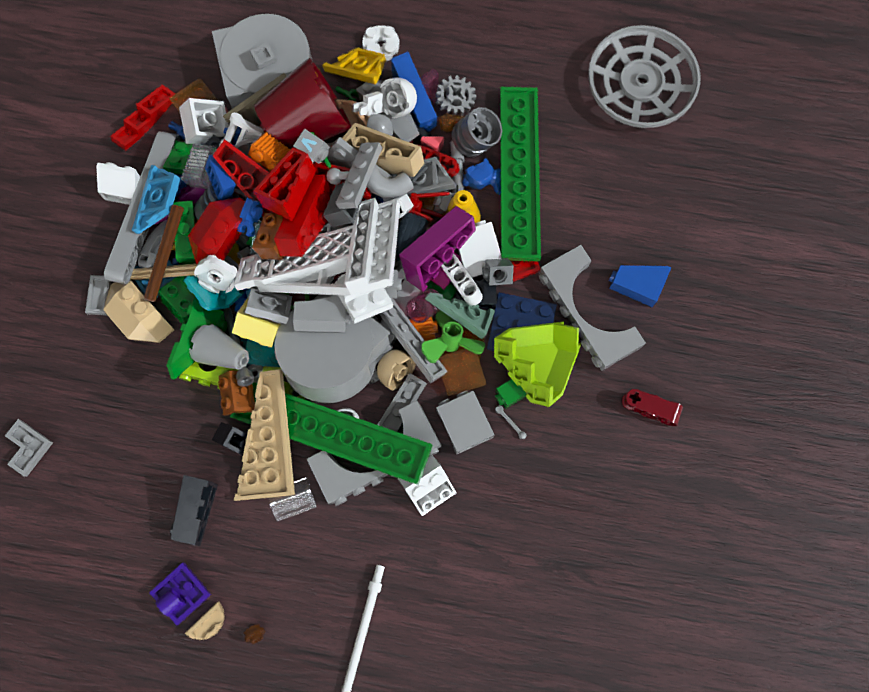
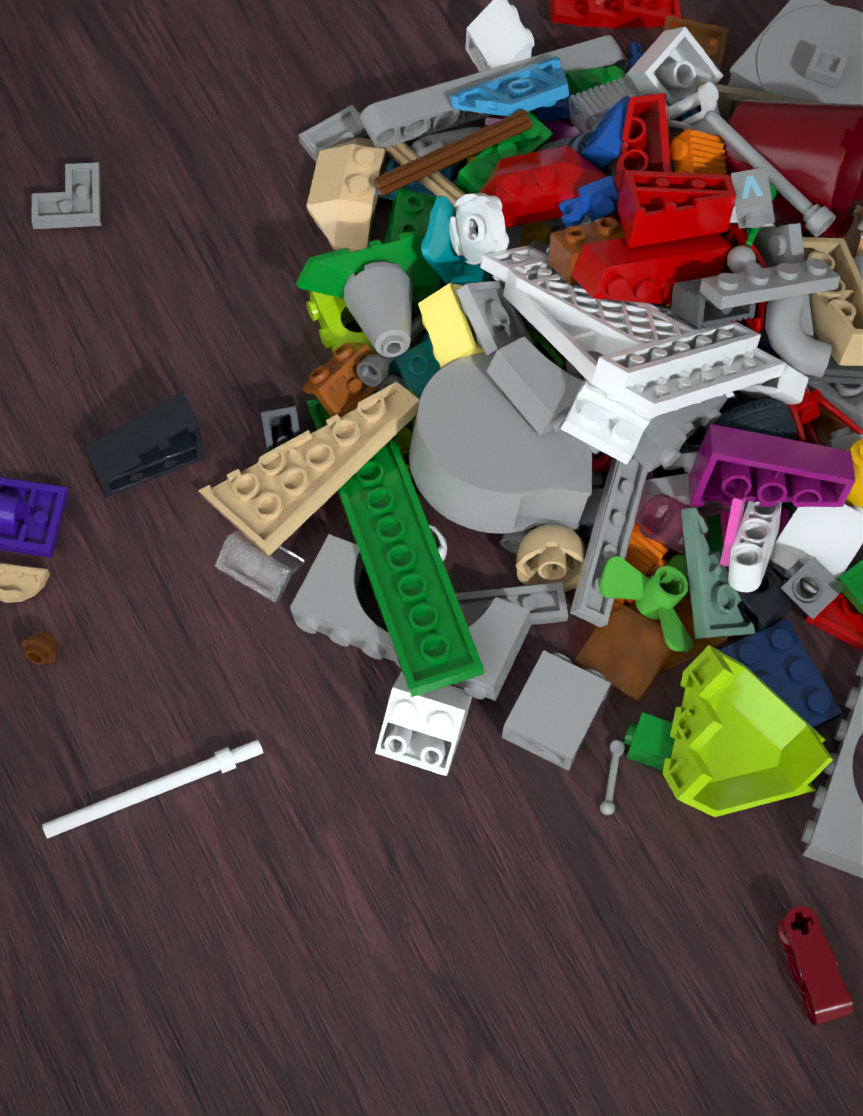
camera: 50 degrees right, 10 degrees down
none -> light grey piece [704,110,836,237]
none -> piece [720,492,747,567]

